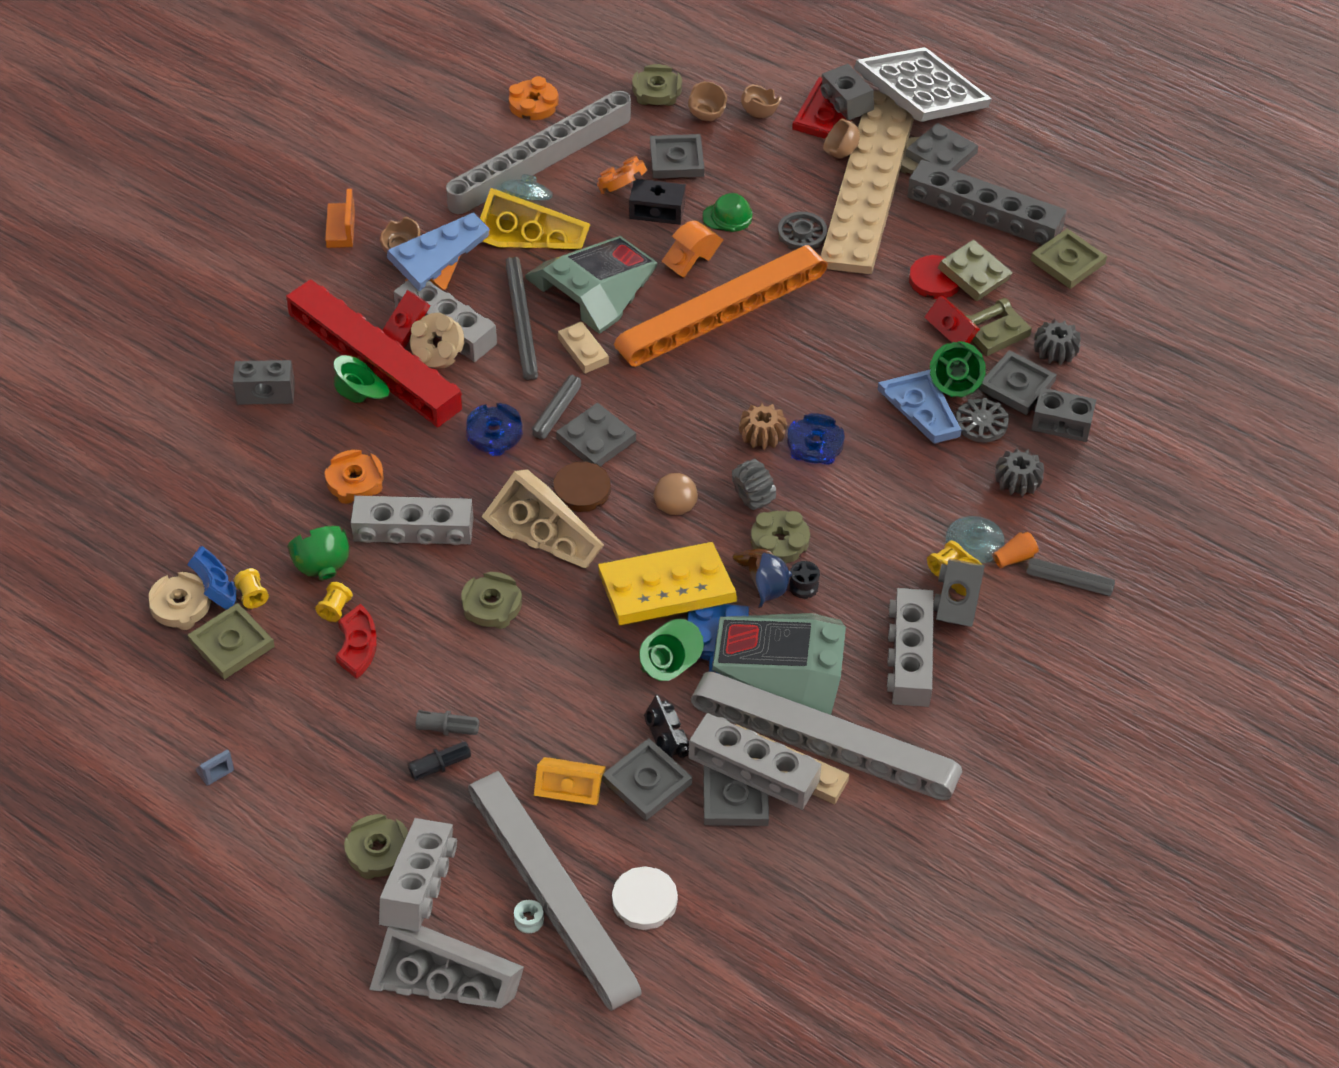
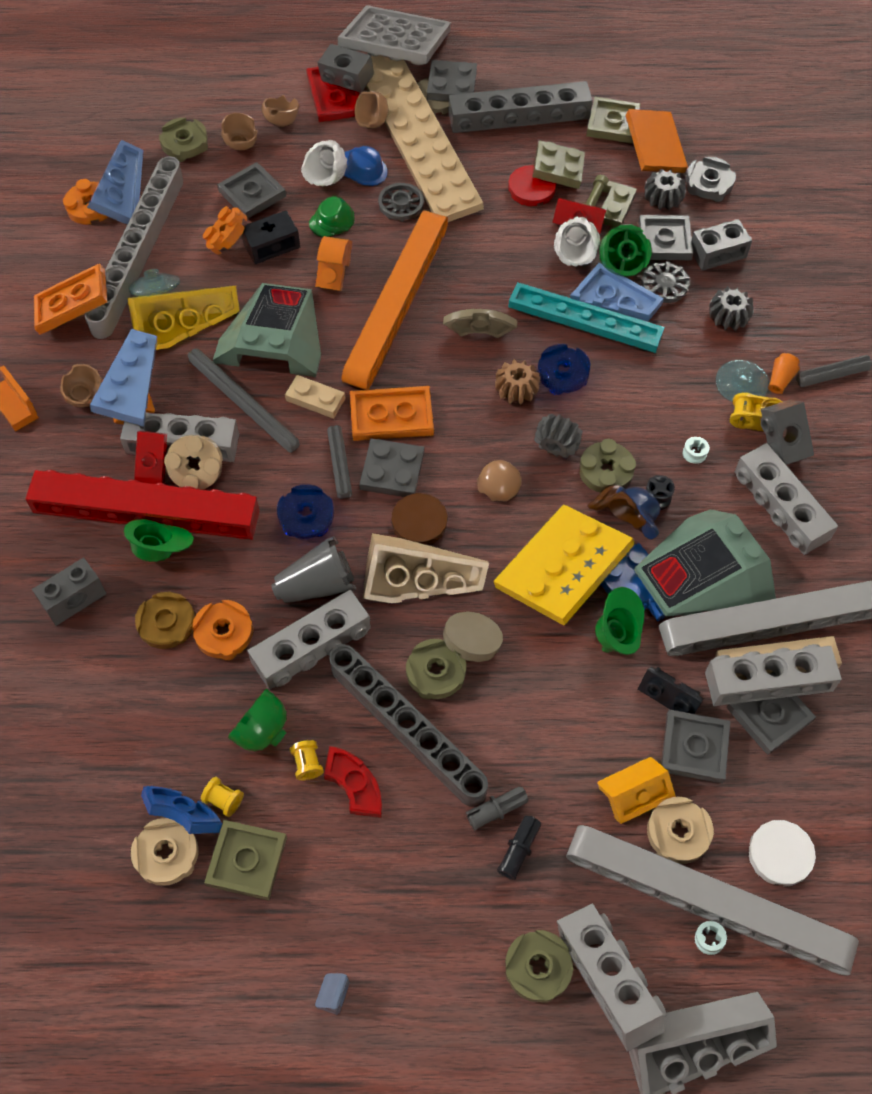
camera: 35 degrees left, 10 degrees up
none -> orange tile [34,264,107,335]
none -> medium blue wing [87,140,143,225]
none -> pearl gold tile [135,592,195,649]
none -> dark grey cone [271,536,356,603]
none -> white hair [301,140,348,187]
none -> dark grey beam [329,645,488,807]
none -> blue piece [343,146,388,186]
none -> orange tile [350,386,434,441]
none -> dark tan tile [443,309,517,338]
none -> dark tan tile [443,611,503,662]
none -> teal plate [508,282,665,353]
none -> white hair [554,217,600,267]
none -> orange tile [626,109,688,173]
none -> tan plate [647,797,714,864]
none -> light aqua bush [683,437,709,464]
none -> plate [686,157,736,202]

